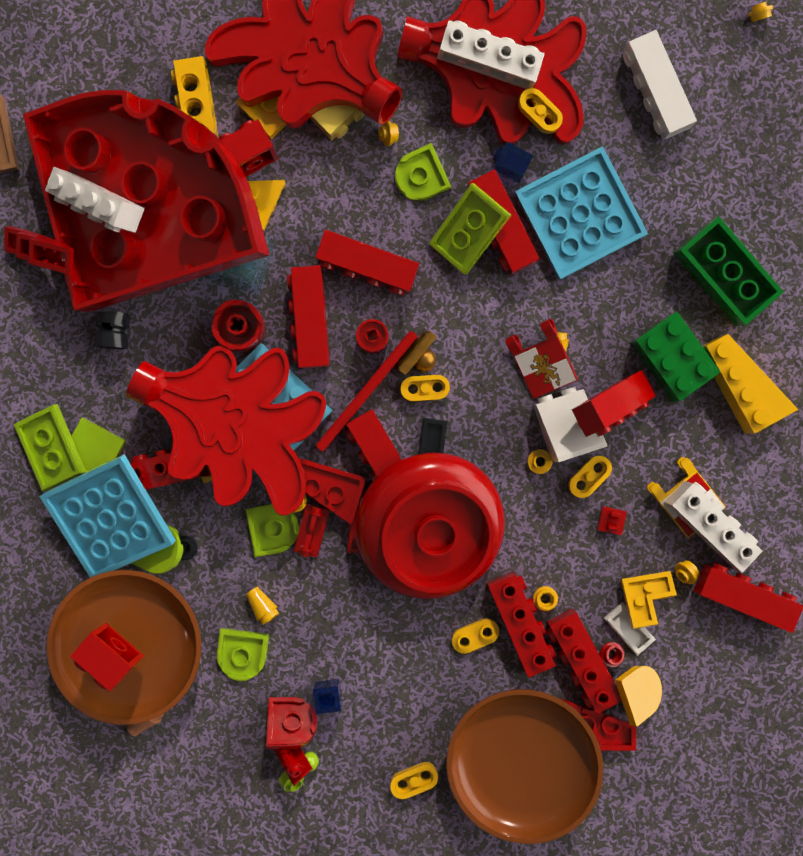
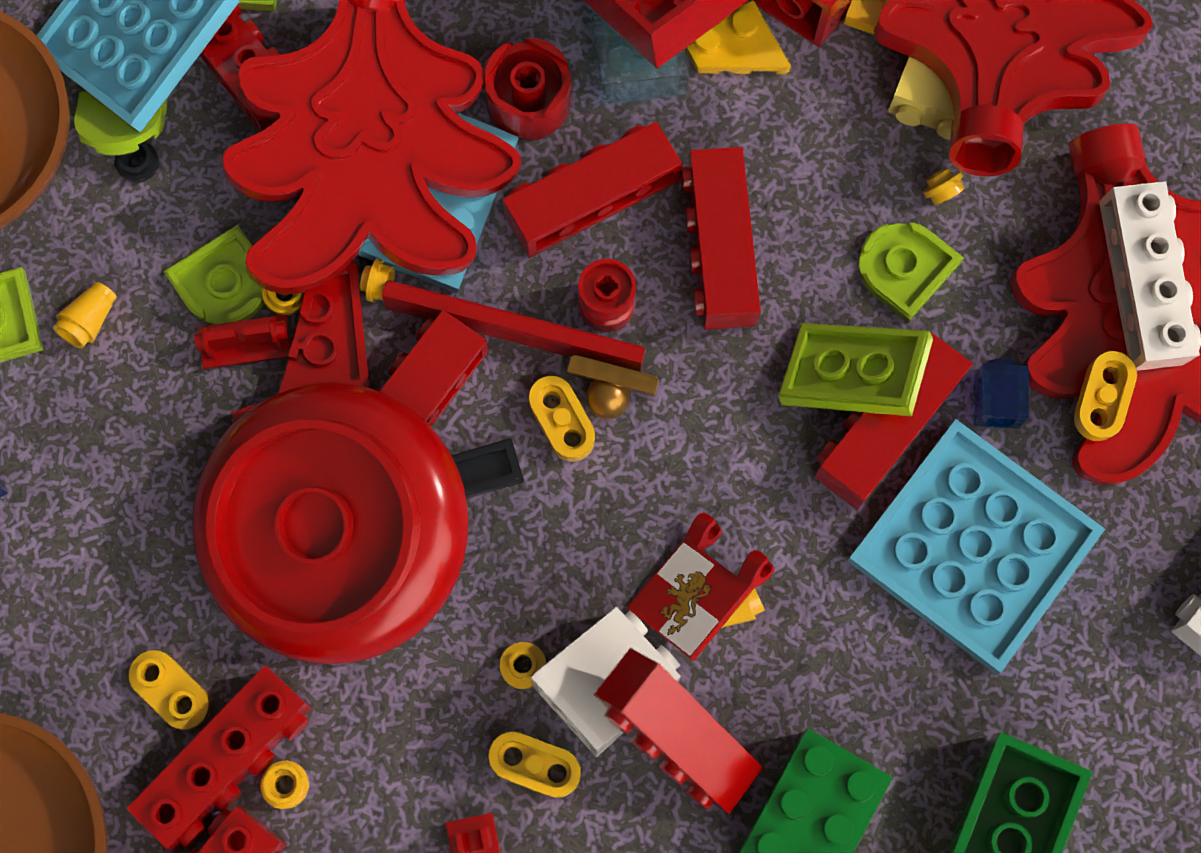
camera: 65 degrees right, 15 degrees down
none -> yellow plate [360,258,395,303]

